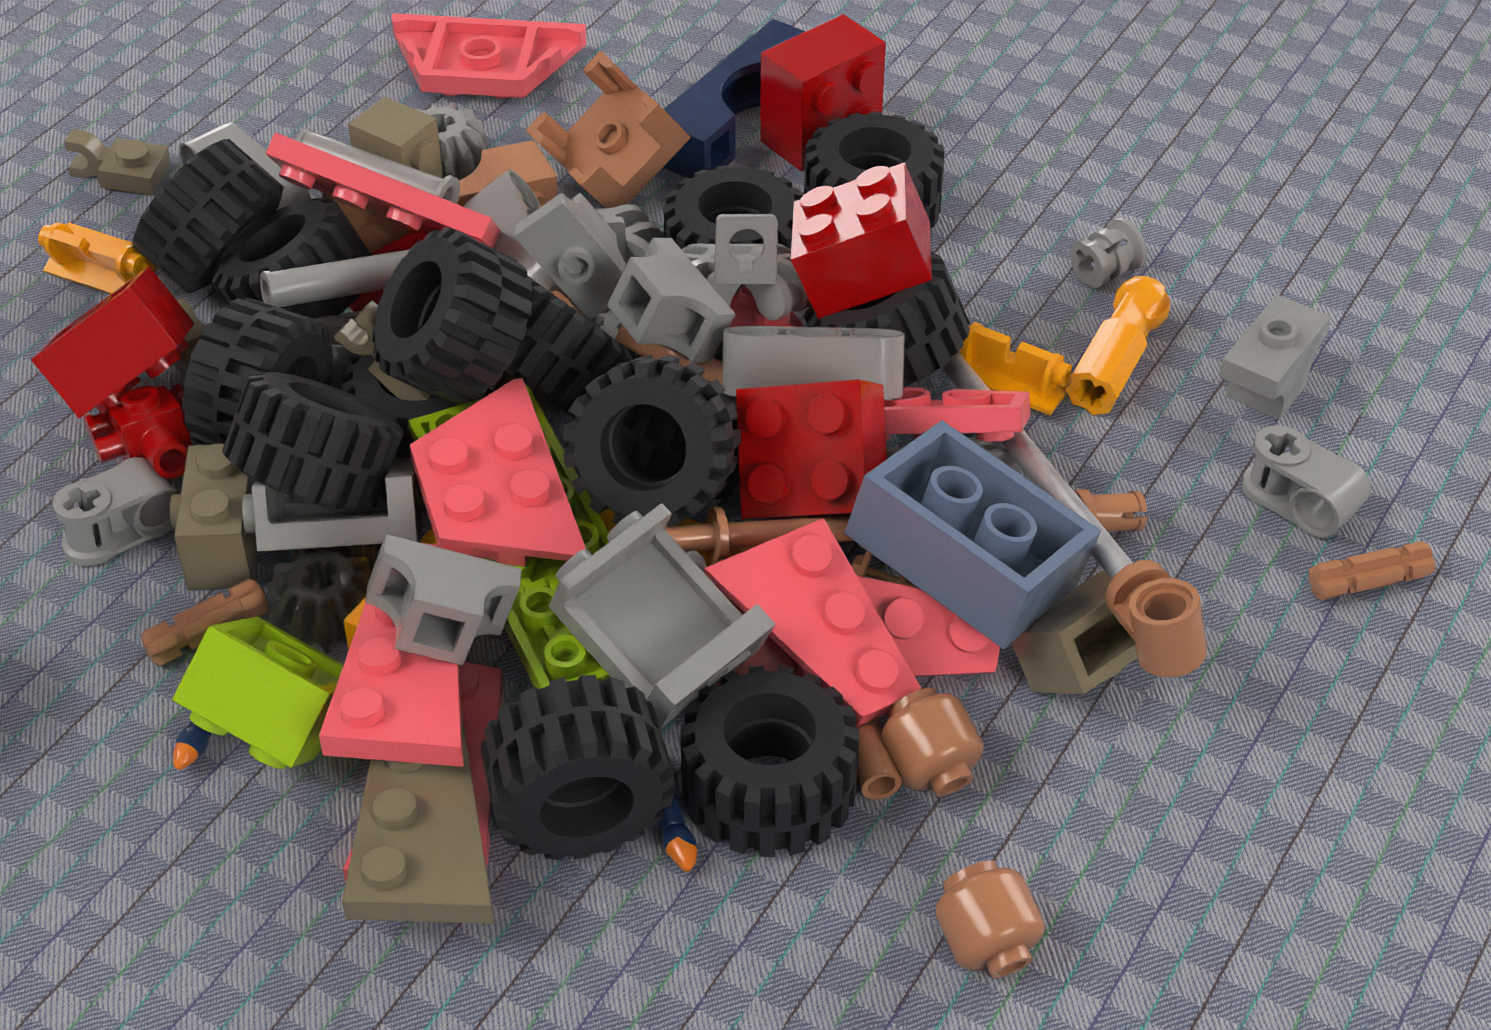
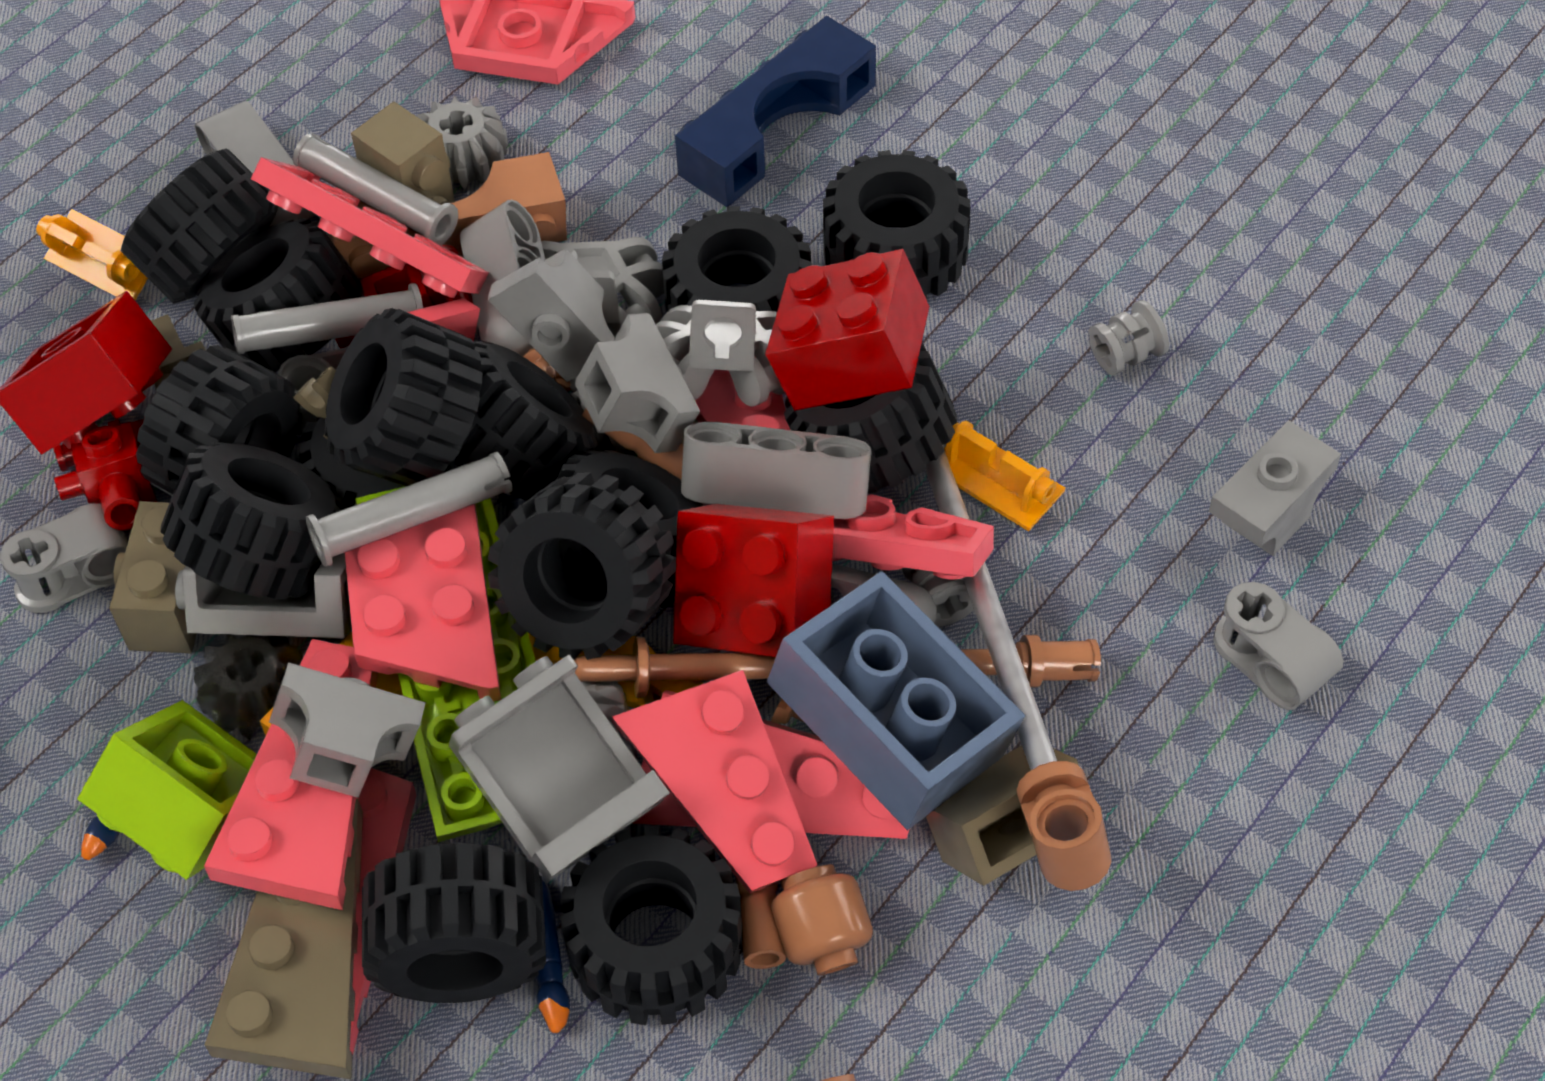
camera: 10 degrees right, 10 degrees up
dark tan plate [64,129,170,196] -> none
nougat axle [141,579,269,666] -> none
nougat panel [526,50,691,208] -> none
red brick [760,14,886,171] -> none
light orange piece [1065,276,1171,415] -> none
nougat axle [1308,541,1436,600] -> none
none -> light grey pin [306,452,512,567]

